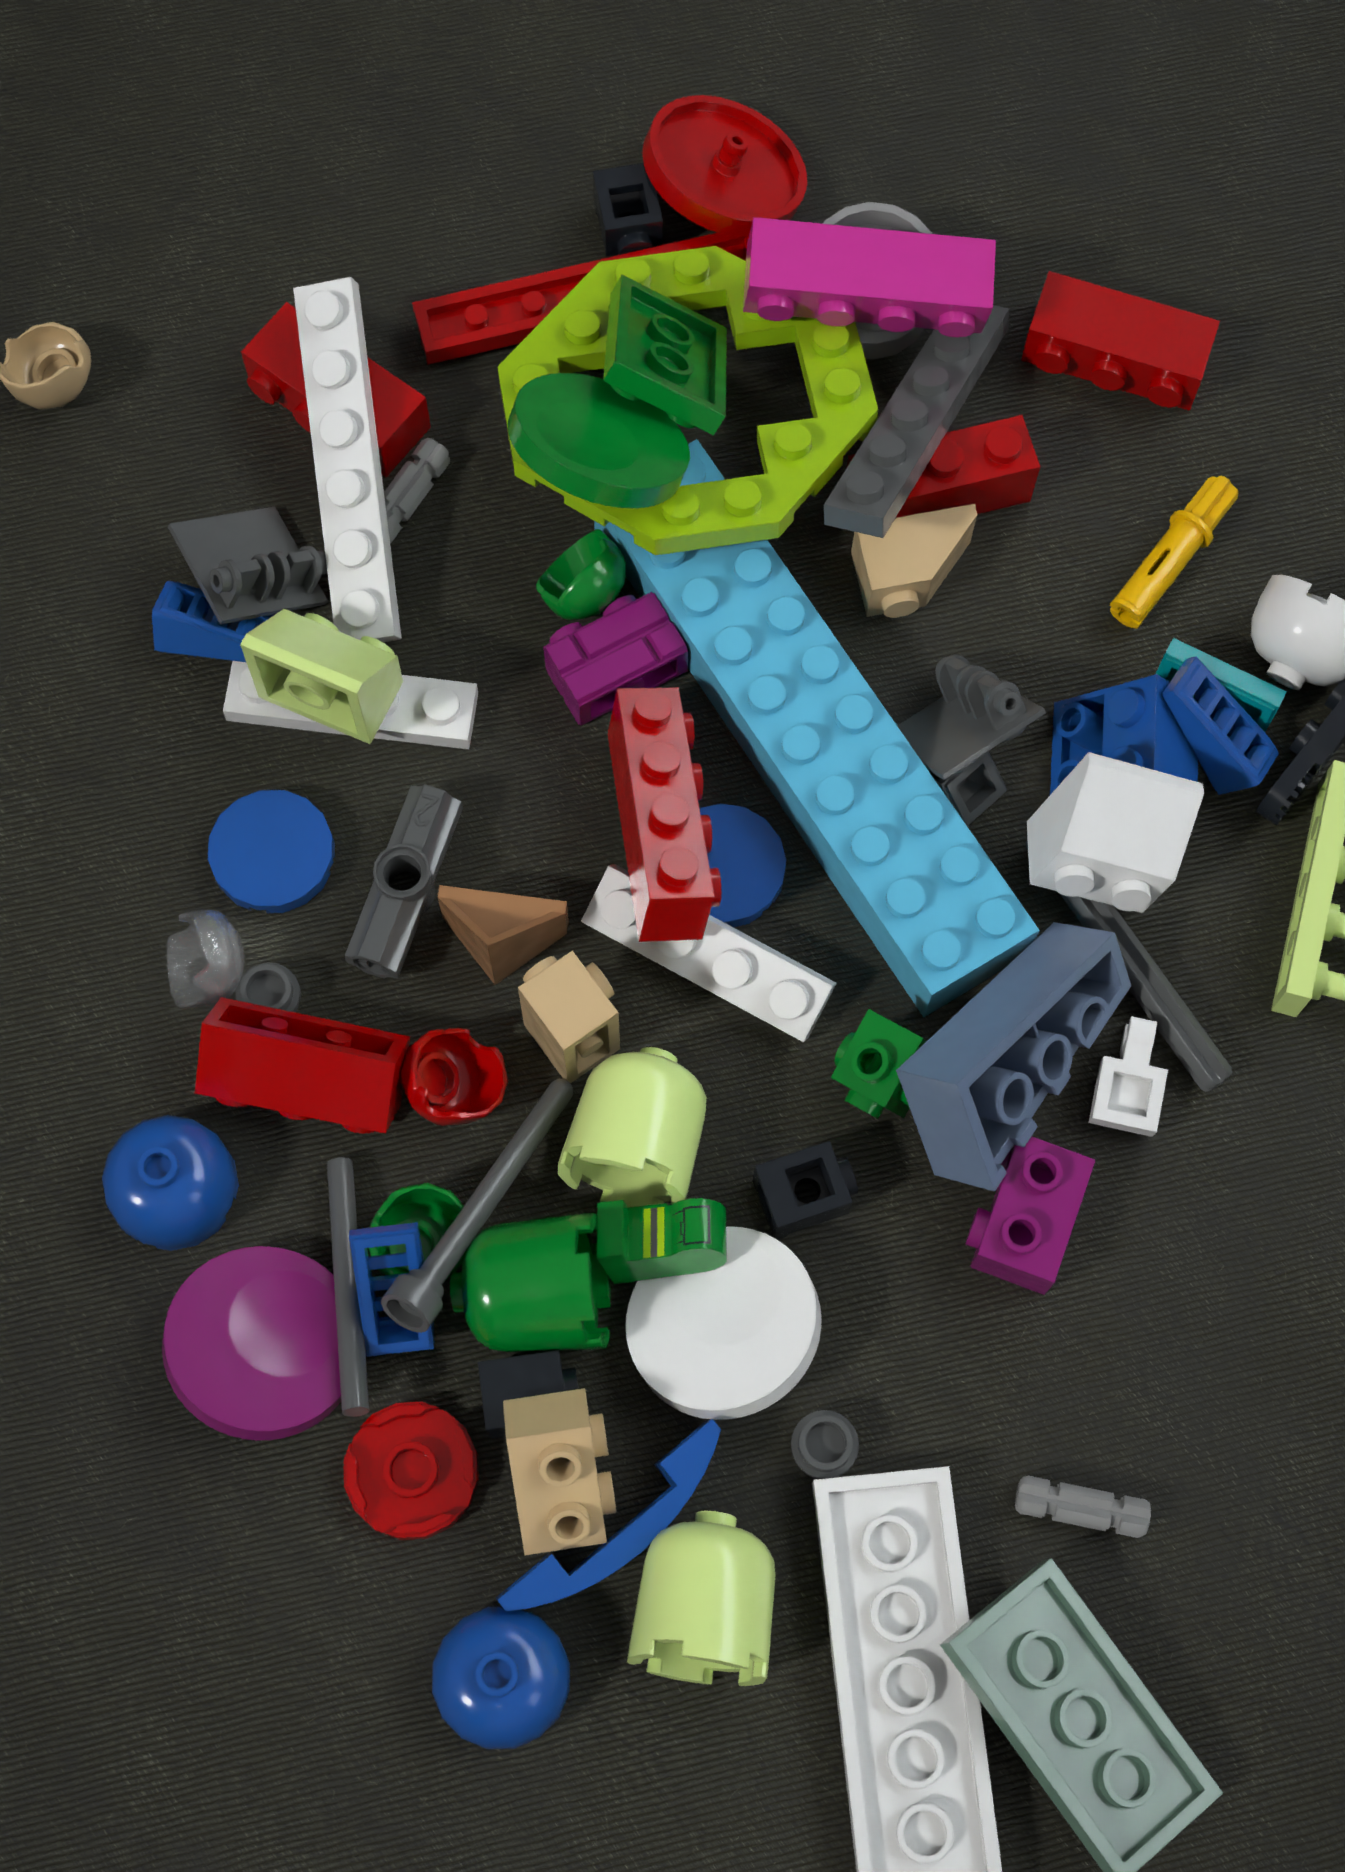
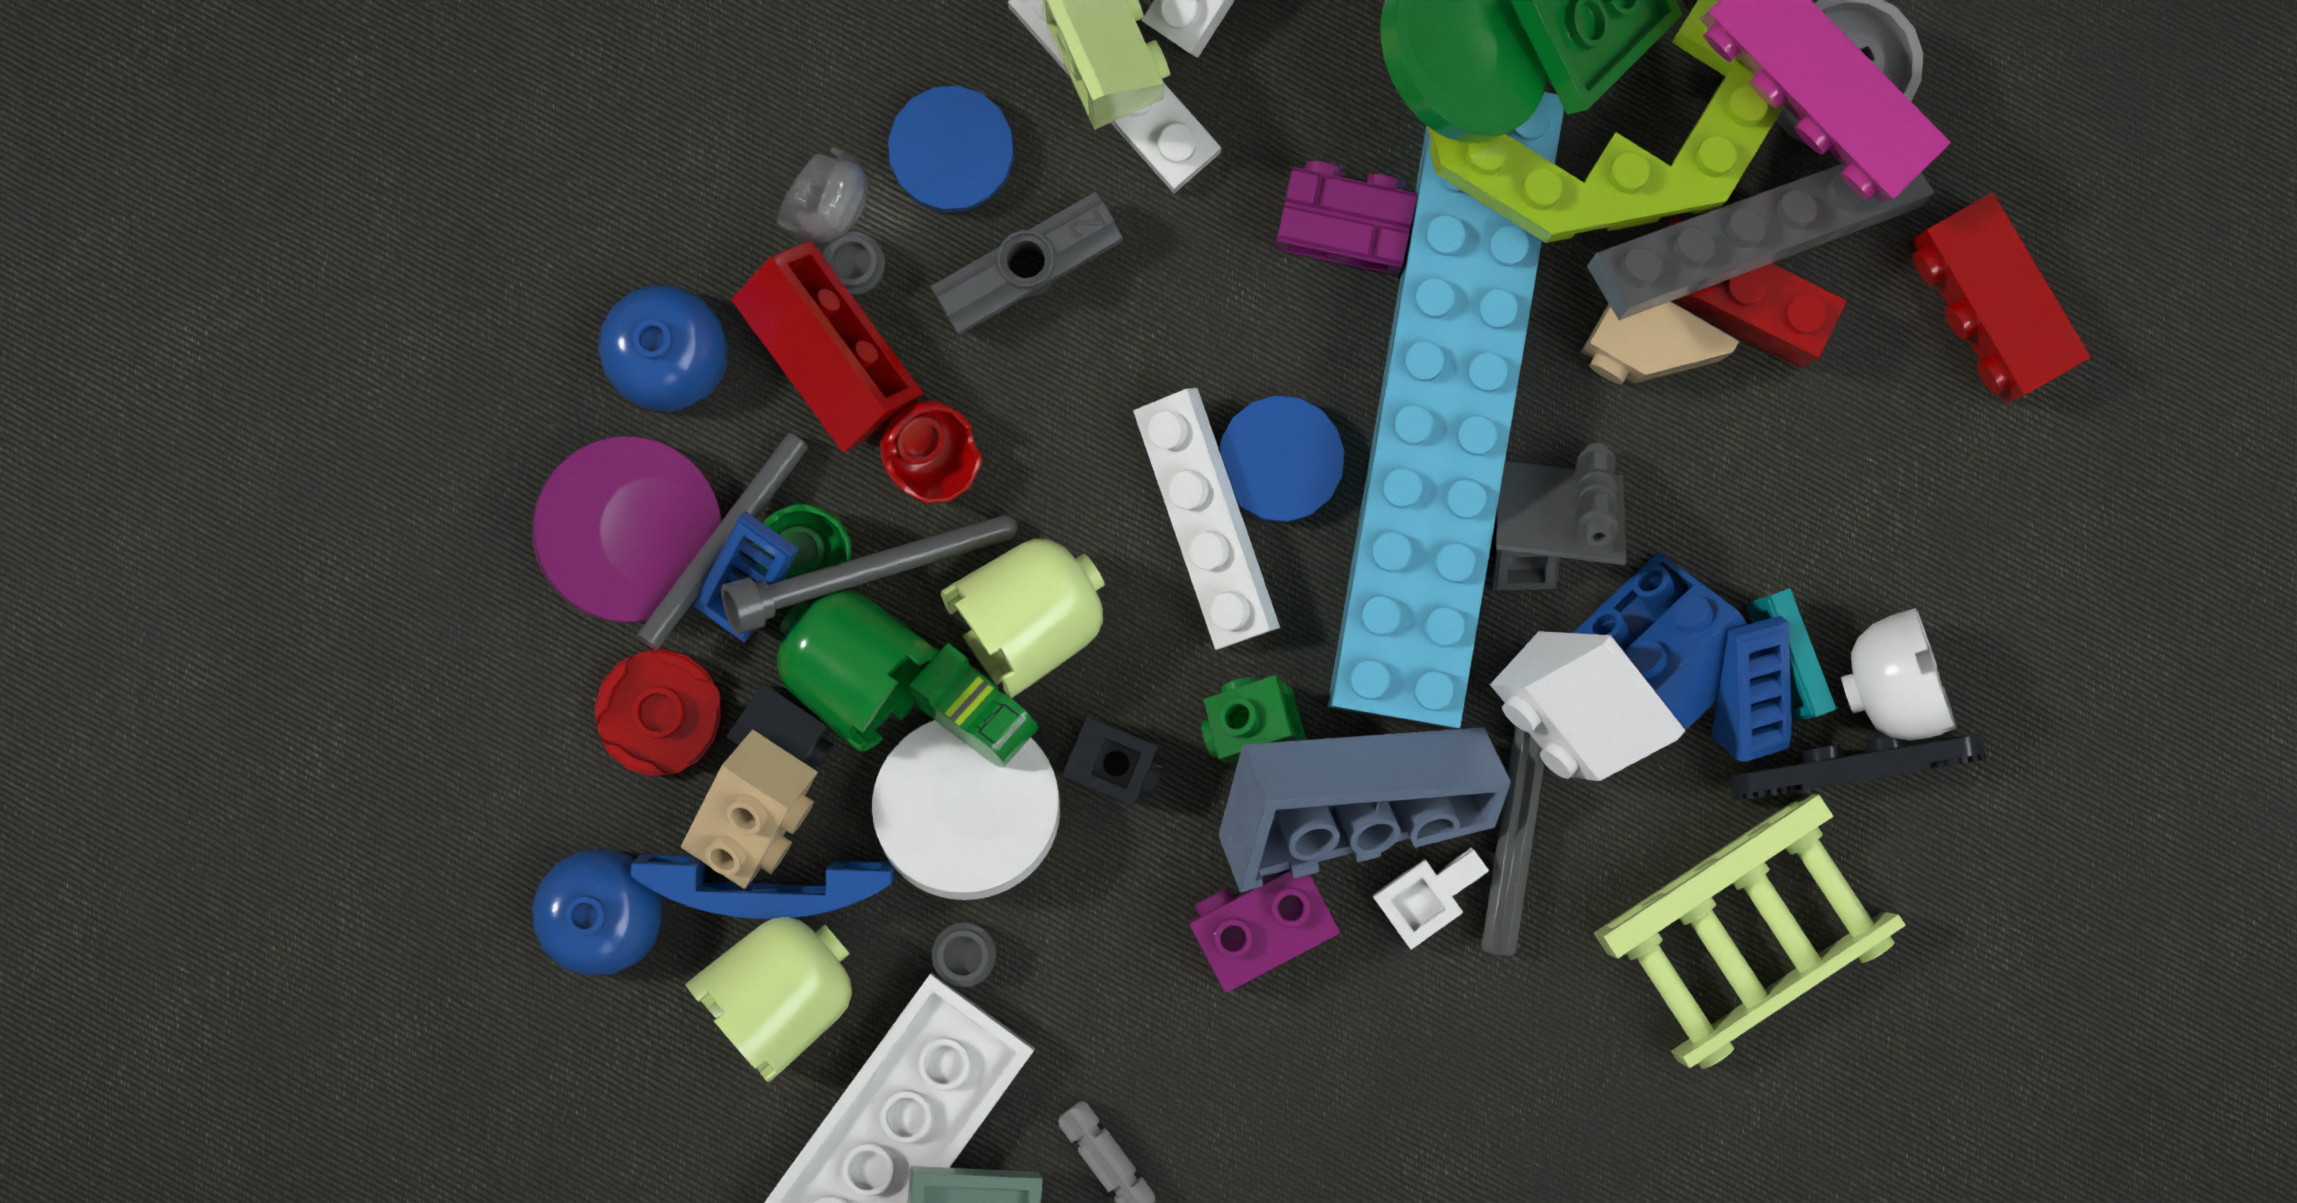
camera: 40 degrees right, 15 degrees up
medium nougat slope [438,885,569,985] -> none
tan brick [518,950,620,1083] -> none
green hair [536,529,627,620] -> none
brick [607,687,722,942] -> none
yellow axle [1110,475,1239,629] -> none

